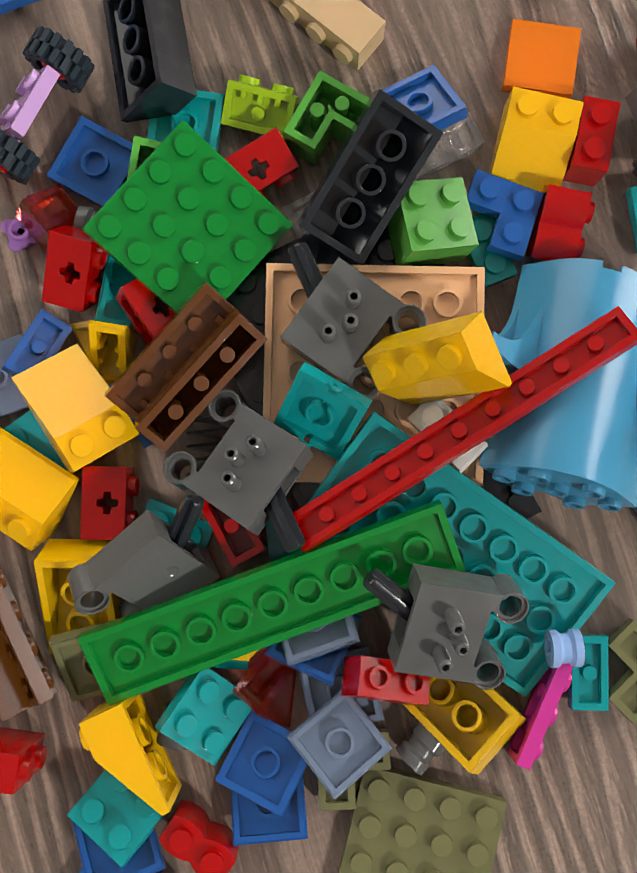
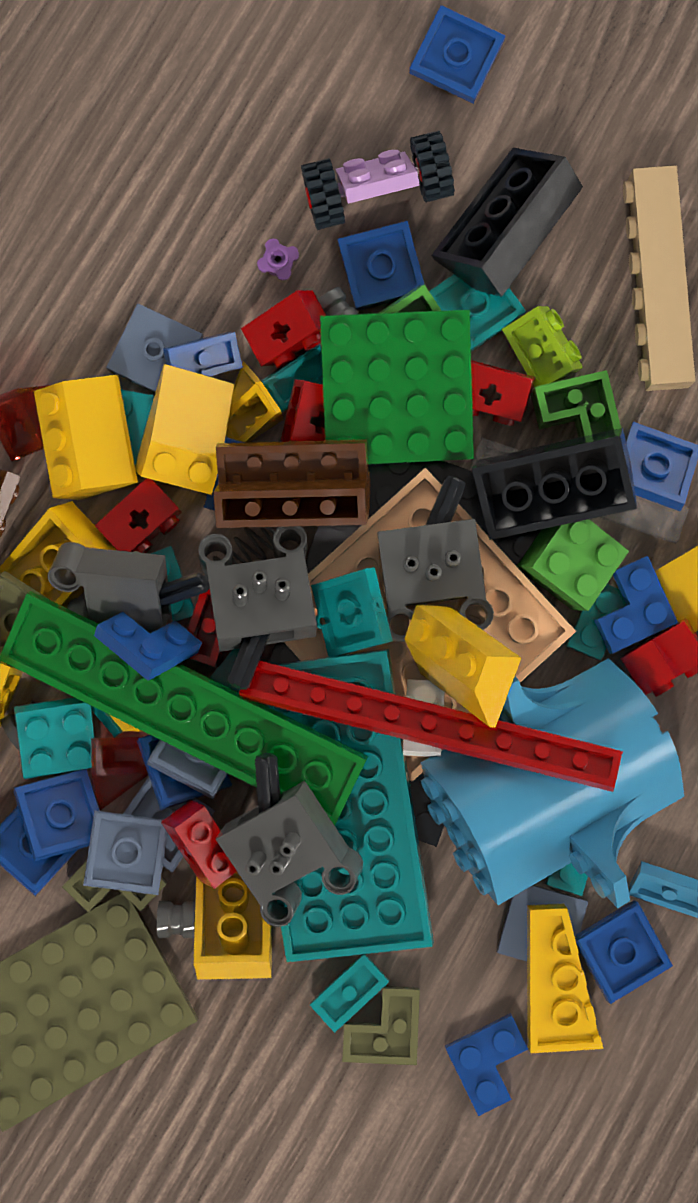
camera: 45 degrees right, 0 degrees up
clear red slope [14,184,78,255] -> none
dark pink plate [506,664,573,770] -> none
light blue wheel [544,629,585,668] -> none
none -> blue plate [94,612,202,681]

